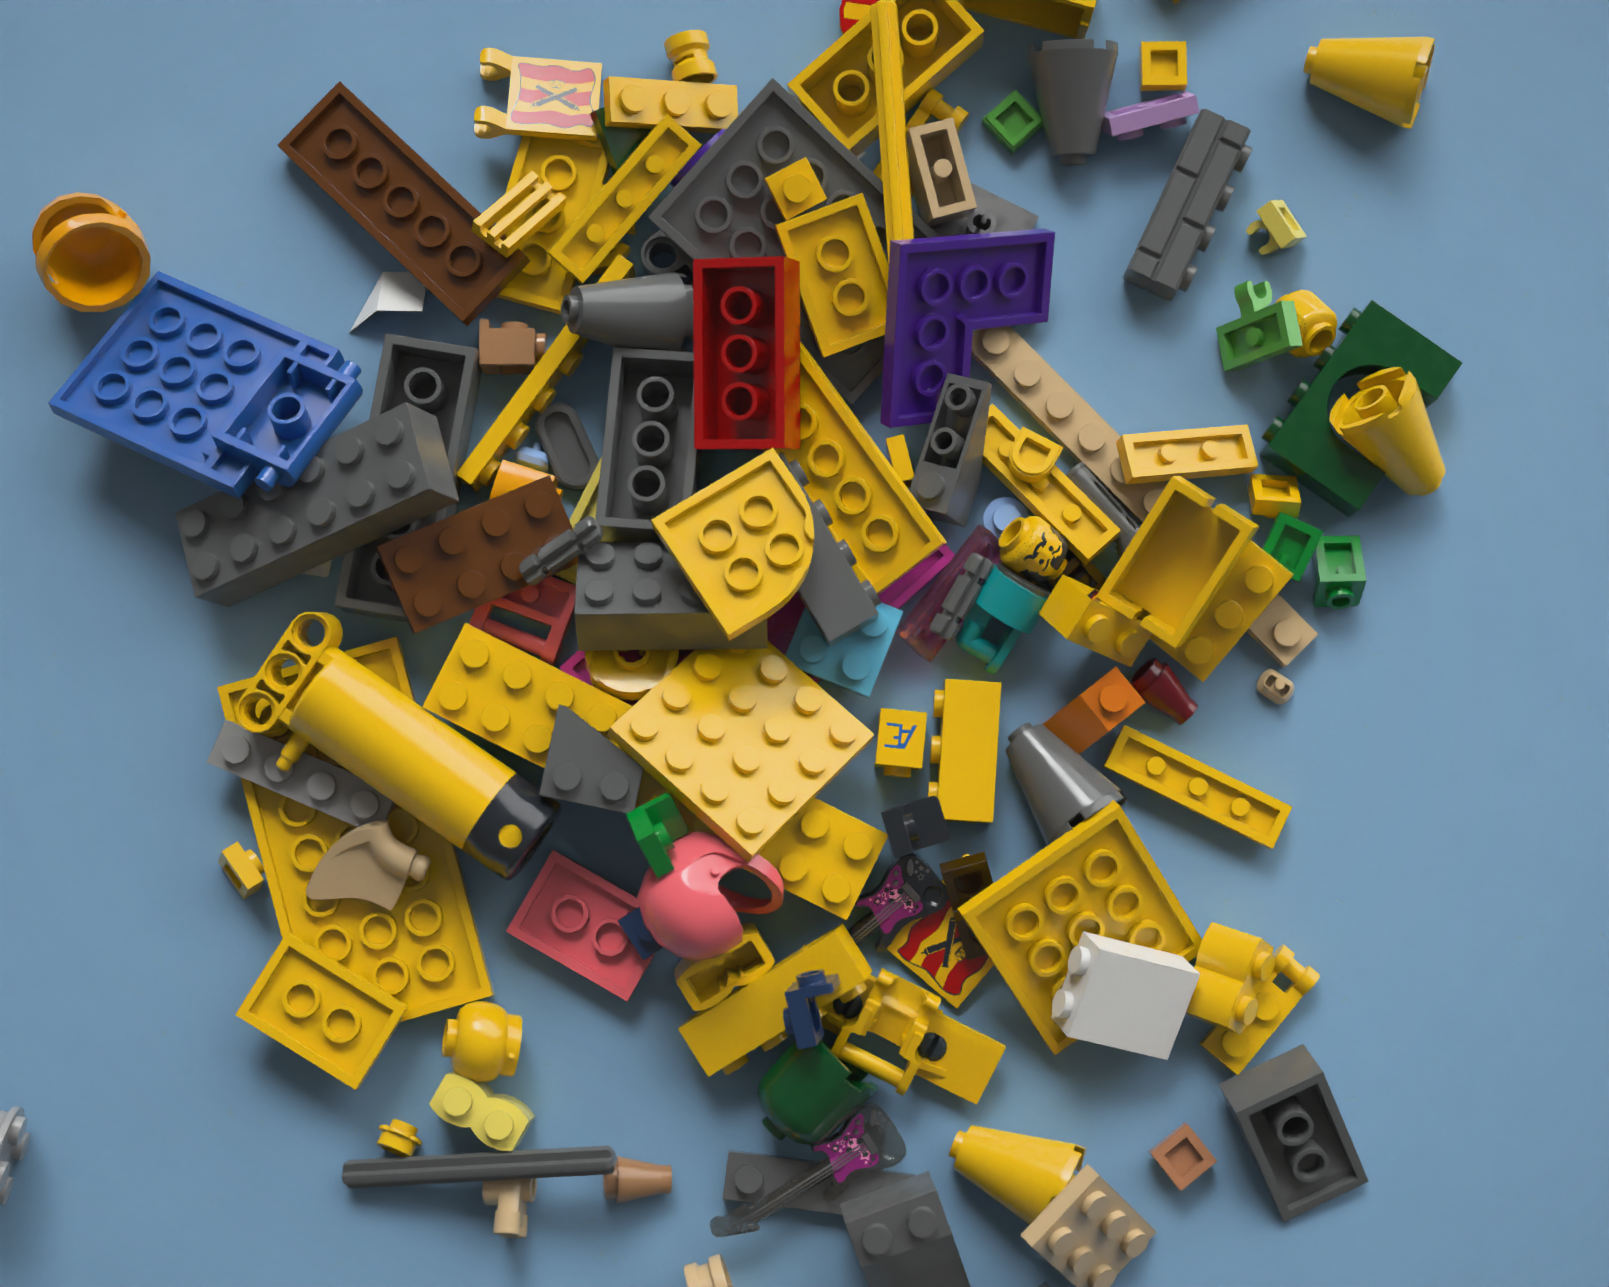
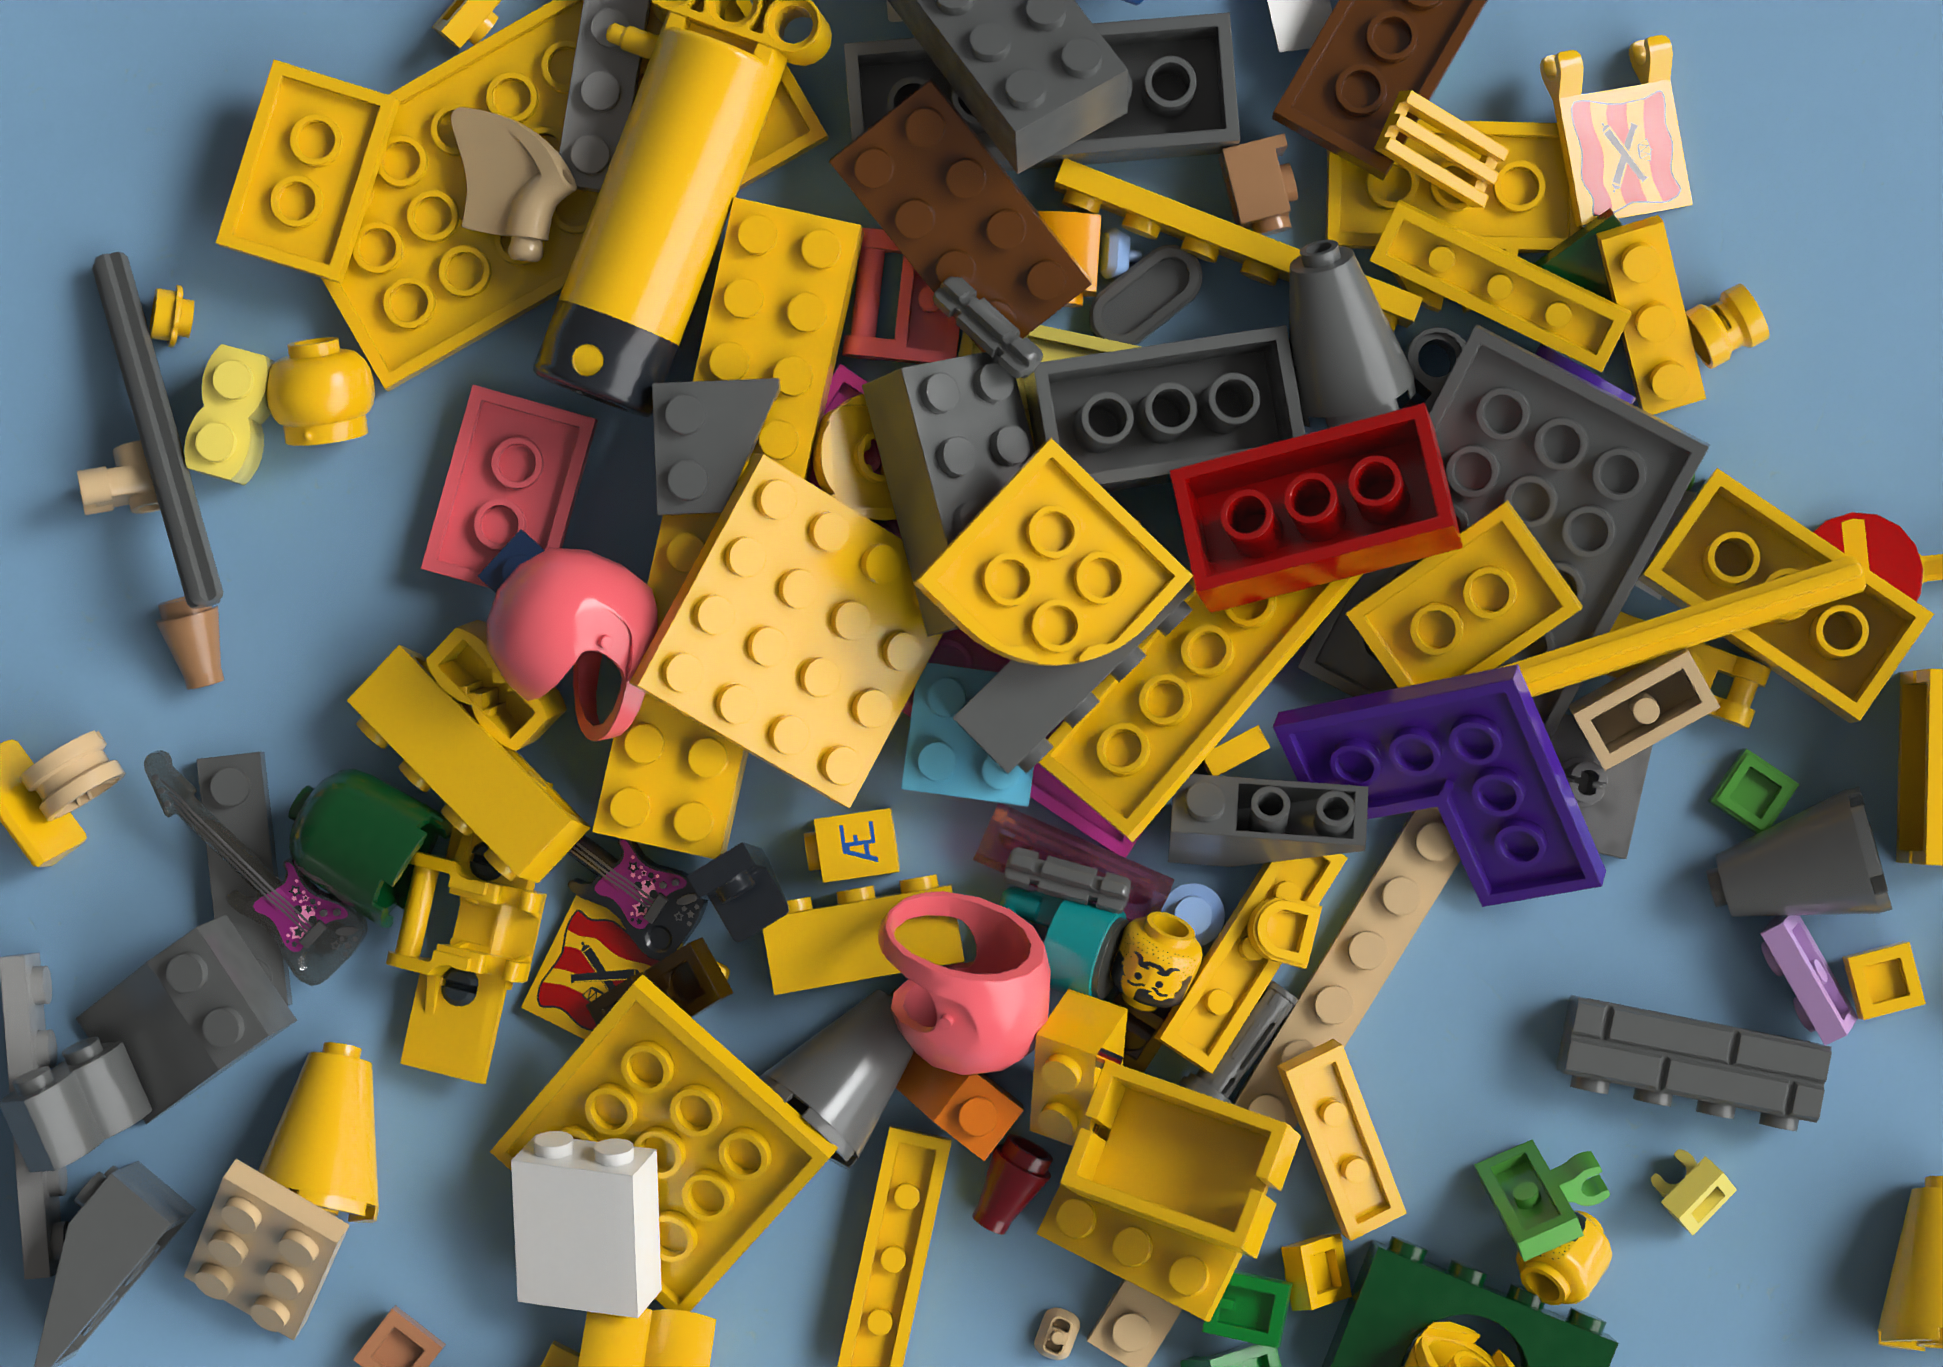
camera: 80 degrees right, 5 degrees up
green bracket [626,793,689,878] -> none
yellow plate [763,157,827,221] -> none
dark blue bracket [783,969,840,1049] -> none
none -> coral piece [878,891,1051,1075]

